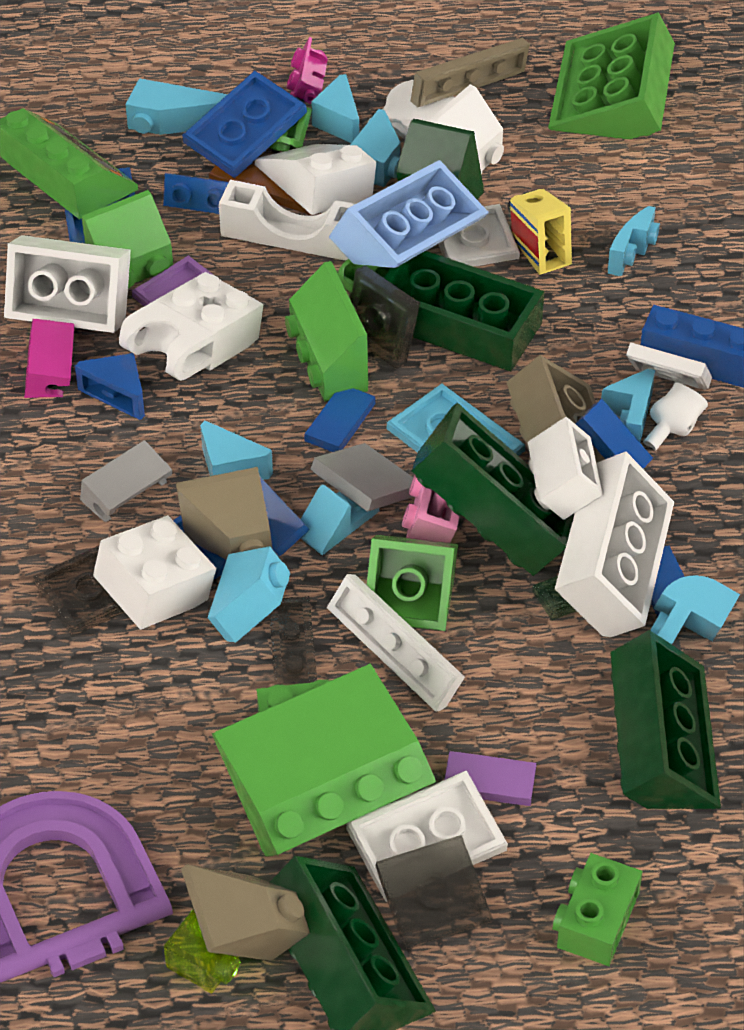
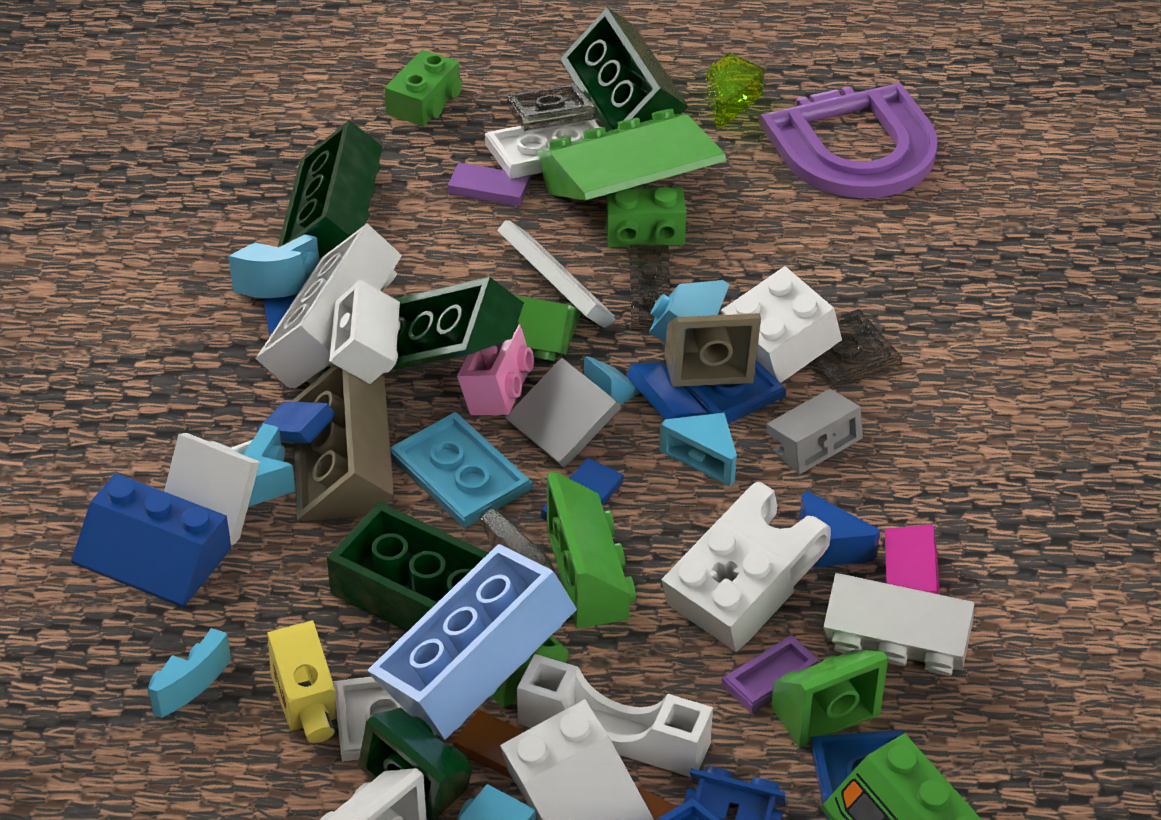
camera: 175 degrees left, 5 degrees down
dark tan slope [181,864,310,961] -> none

